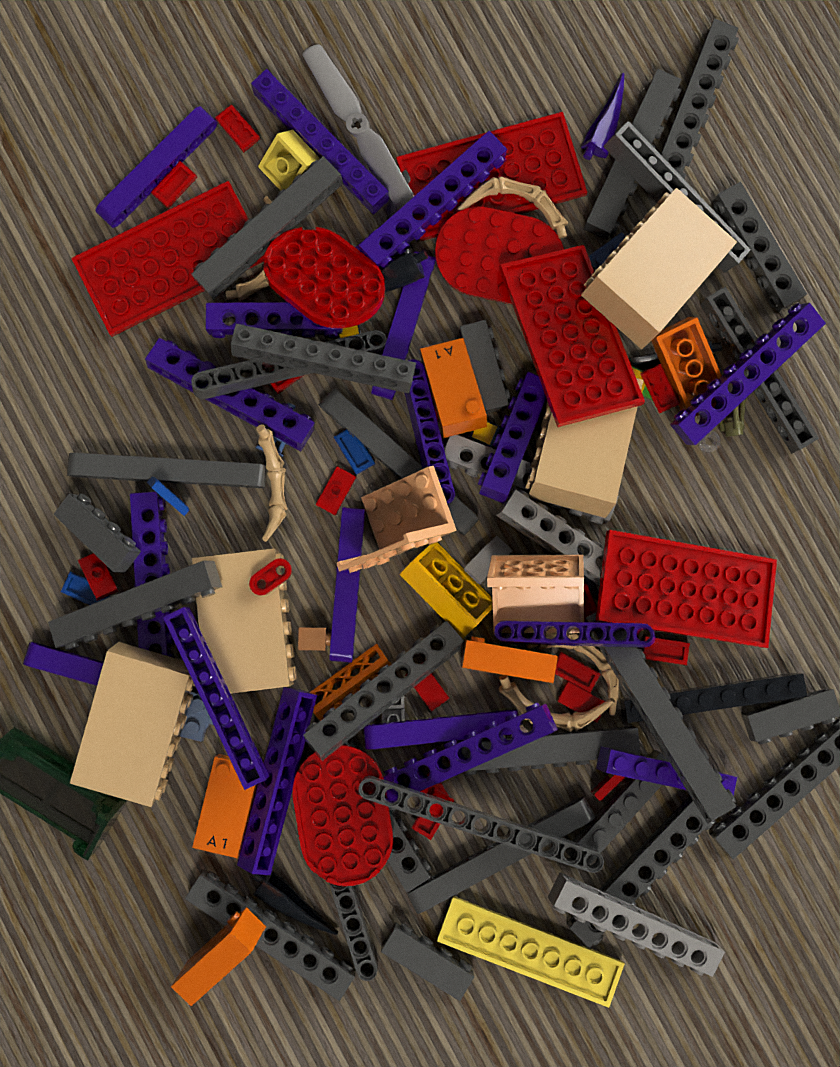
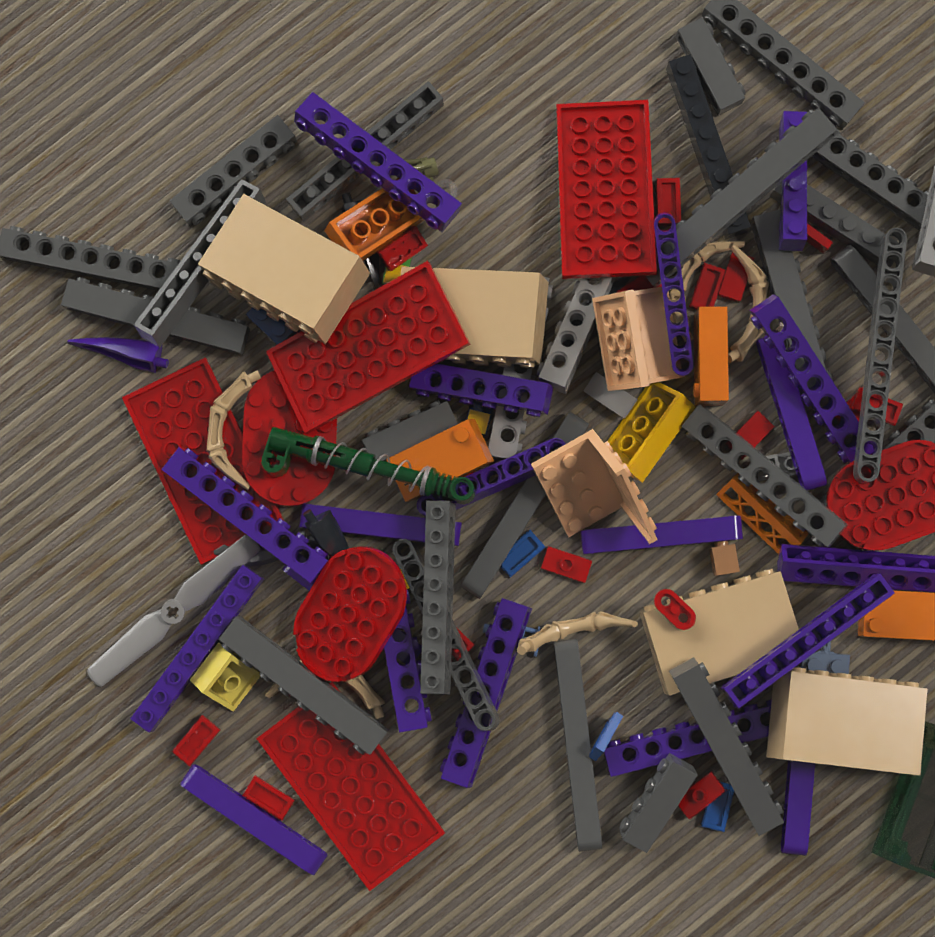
camera: 90 degrees left, 0 degrees up
none -> dark green piece [261,427,475,505]

